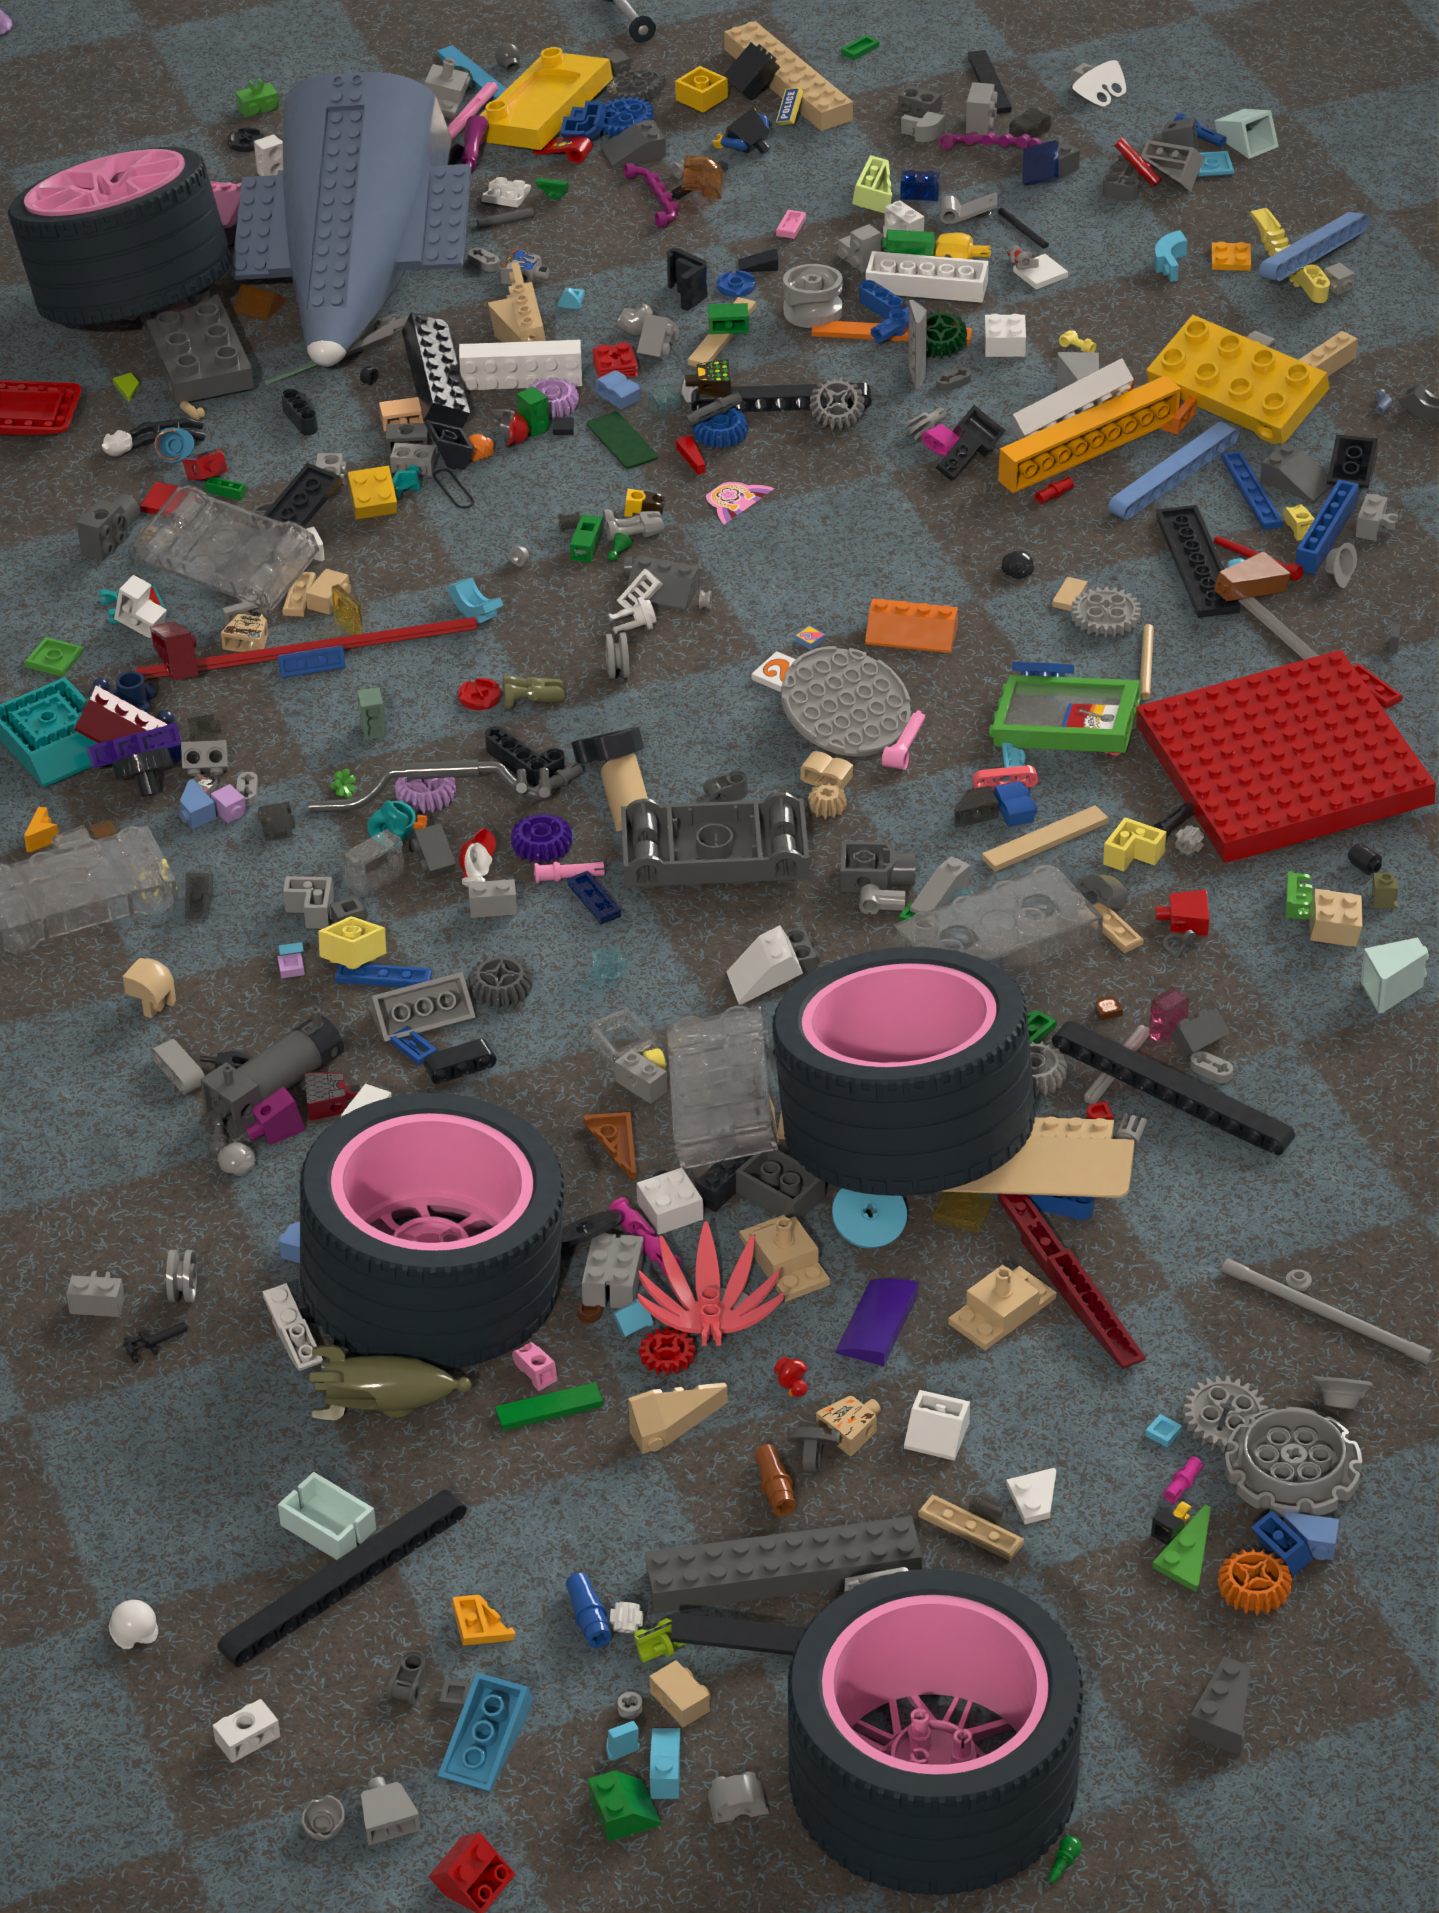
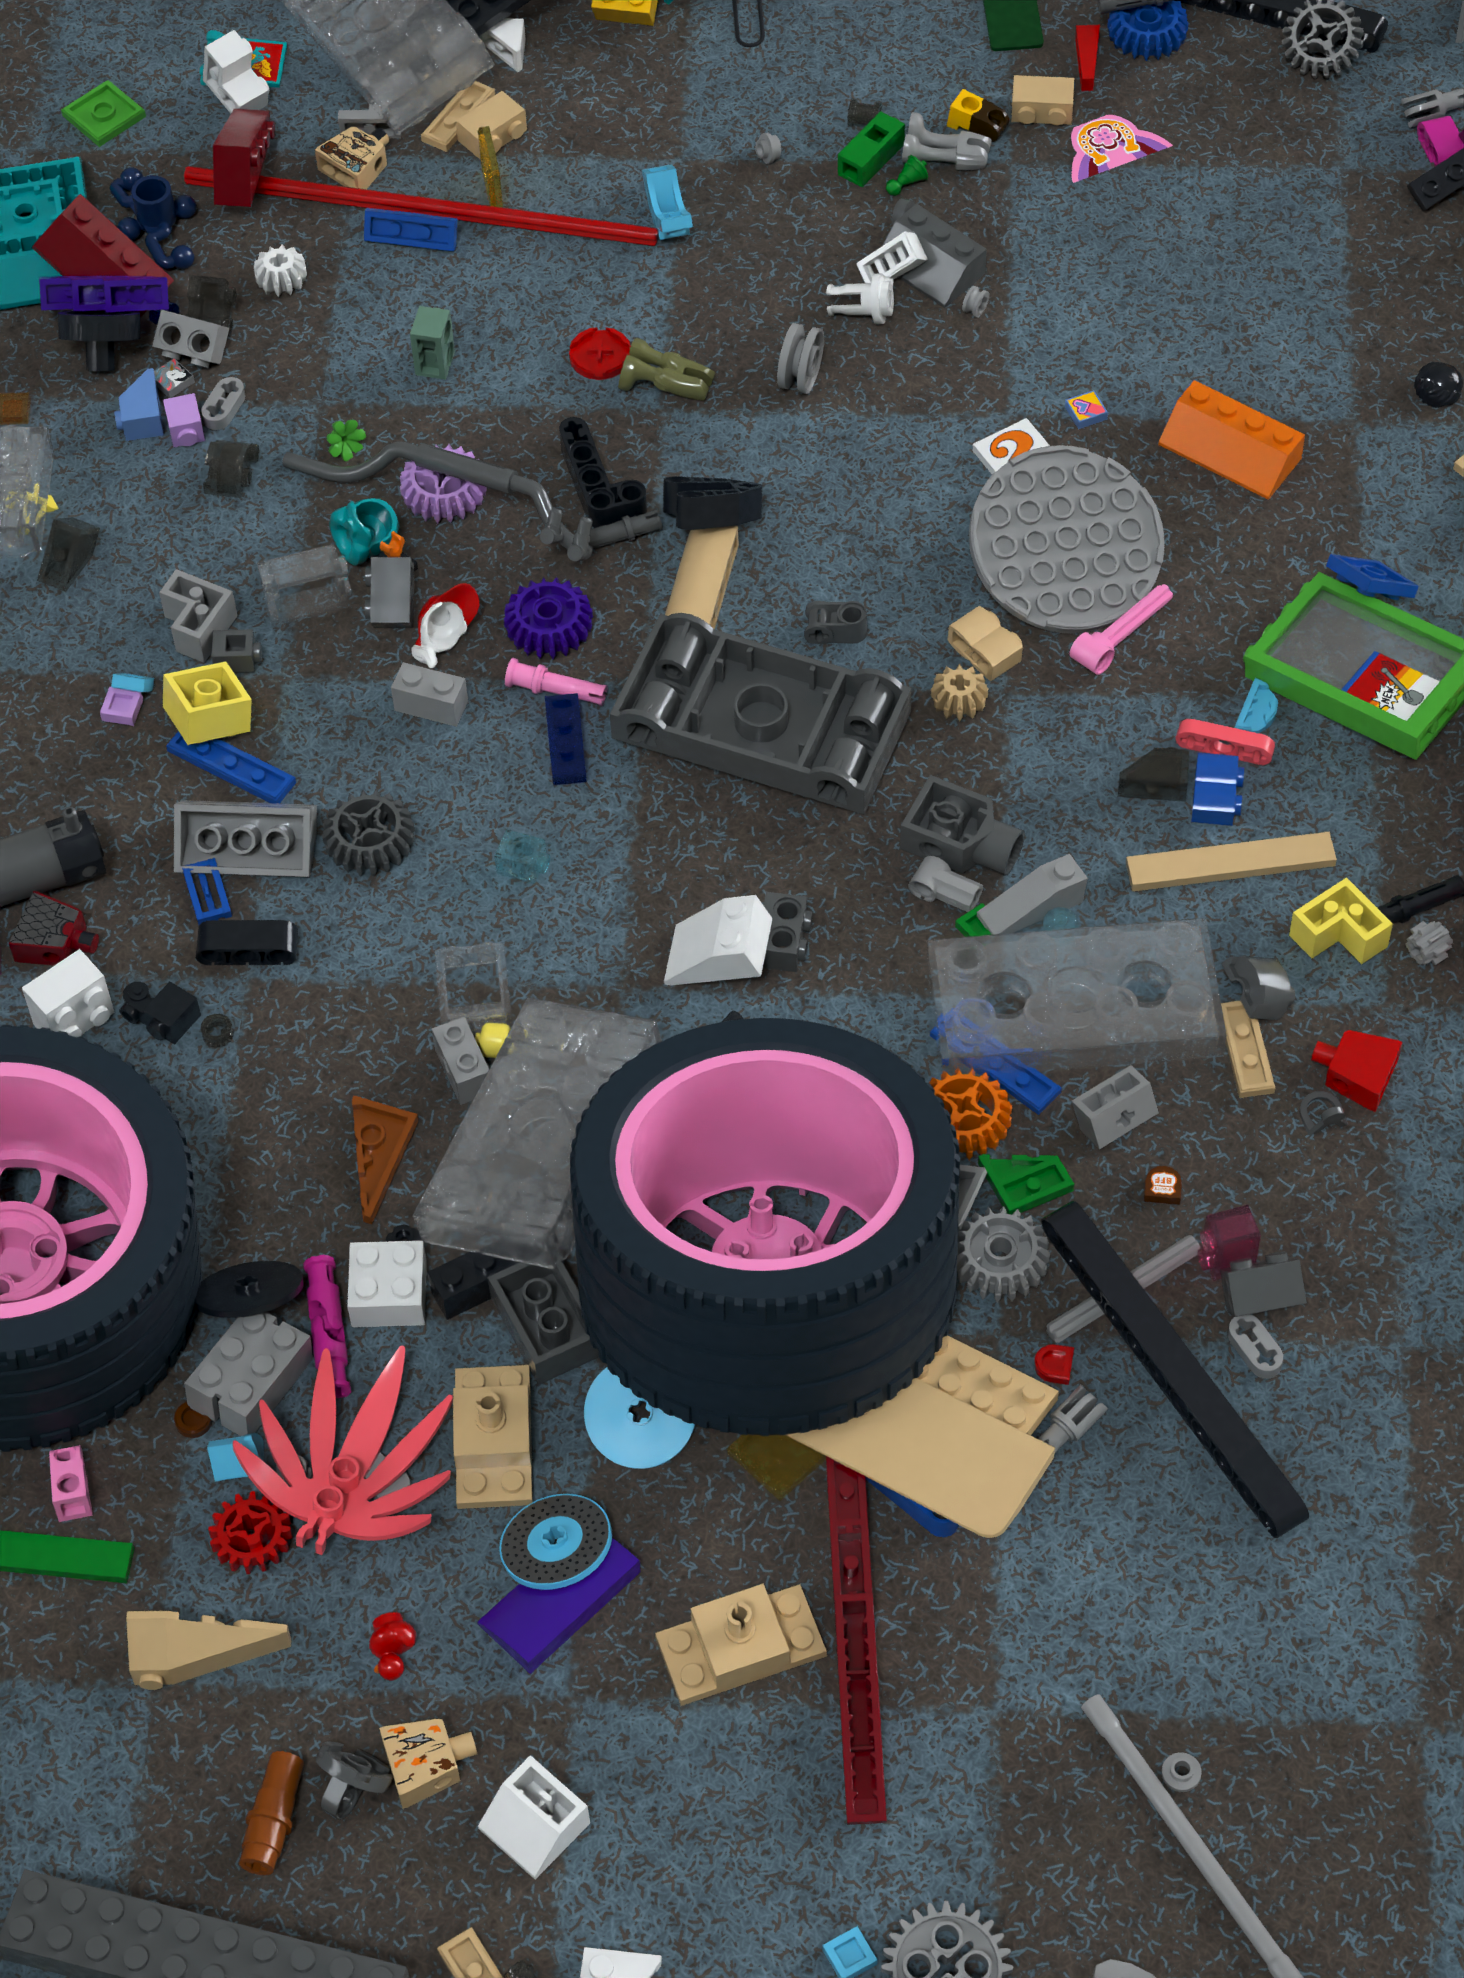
camera: 25 degrees right, 15 degrees up
none -> white gear [254,244,307,298]
none -> piece [499,1494,612,1590]
none -> tan brick [1011,75,1074,125]
none -> light grey brick [1072,1065,1159,1149]

